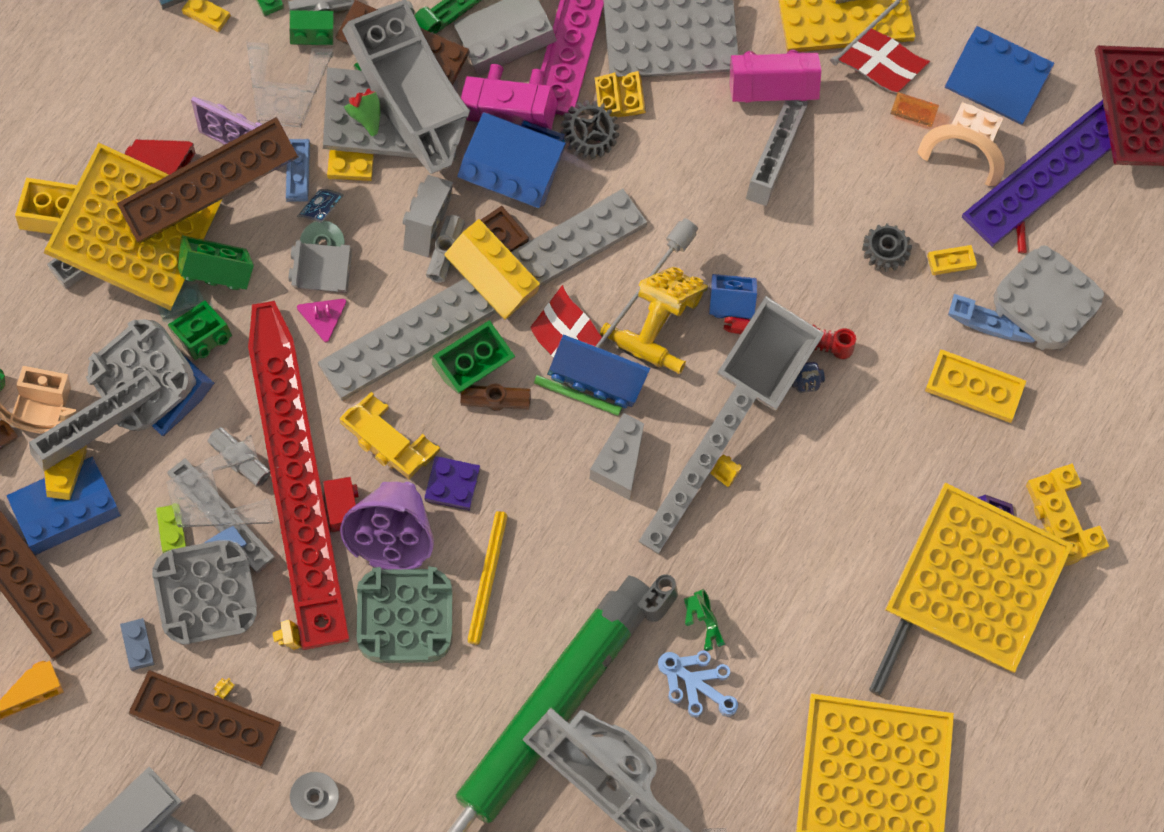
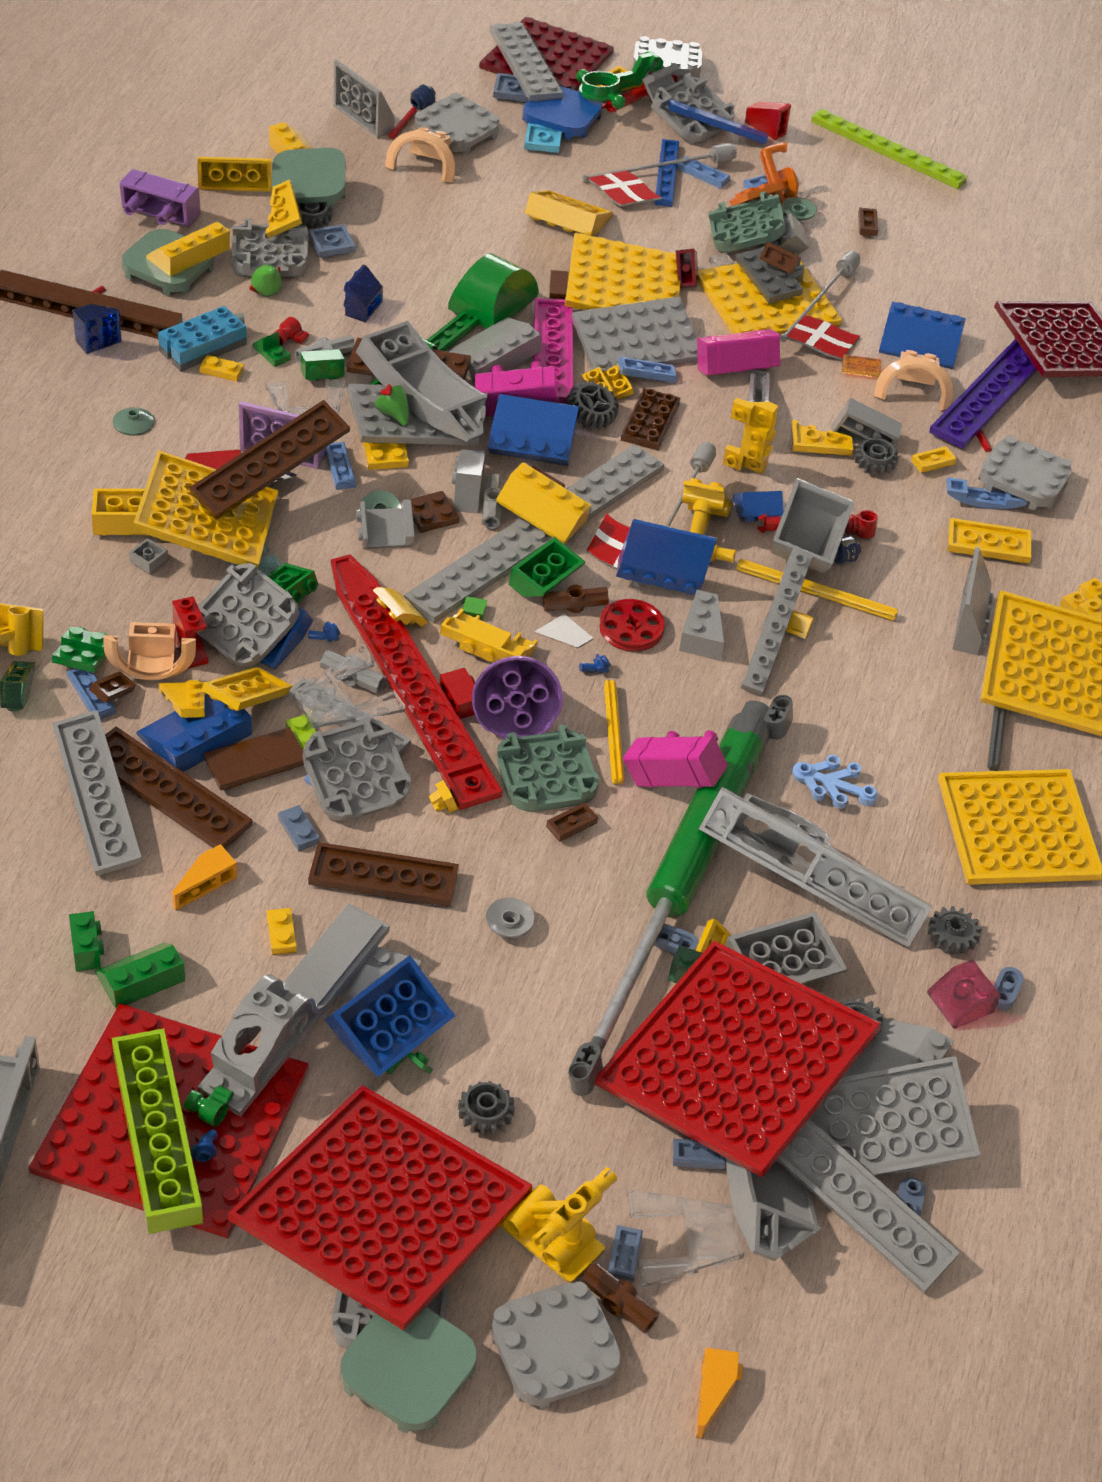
camera: 15 degrees left, 20 degrees down
light grey slope [29,370,161,471] -> none
green slope [178,235,254,290] -> none
yellow plate [213,678,235,699] -> none
sticker [297,189,344,223] -> none
dark pink piece [297,299,346,342] -> none
dark purple plate [424,456,480,511] -> none
bright green piece [534,375,622,416] -> none
green piece [684,589,726,651] -> none
none -> sand green dish [113,407,154,436]
none -> red panel [172,596,209,669]
none -> yellow plate [202,667,293,711]
none -> reddish brown tile [204,727,304,791]
none -> yellow plate [266,908,297,955]
none -> blue plate [308,621,340,643]
none -> yellow slope [373,587,428,627]
none -> reddish brown plate [408,491,459,533]
none -> bright green tile [463,596,487,620]
none -> white sticker [534,614,593,648]
none -> reddish brown plate [546,802,598,842]
none -> blue plate [579,653,611,674]
none -> red wedge [599,599,665,651]
none -> medium blue tile [618,357,677,383]
none -> reddish brown tile [620,388,681,451]
none -> dark pink piece [623,730,727,788]
none -> yellow bracket [723,398,779,474]
none -> yellow axle [736,558,898,621]
none -> yellow wing [791,419,853,456]
none -> light grey wedge [830,398,902,446]
none -> light grey slope [952,547,994,655]

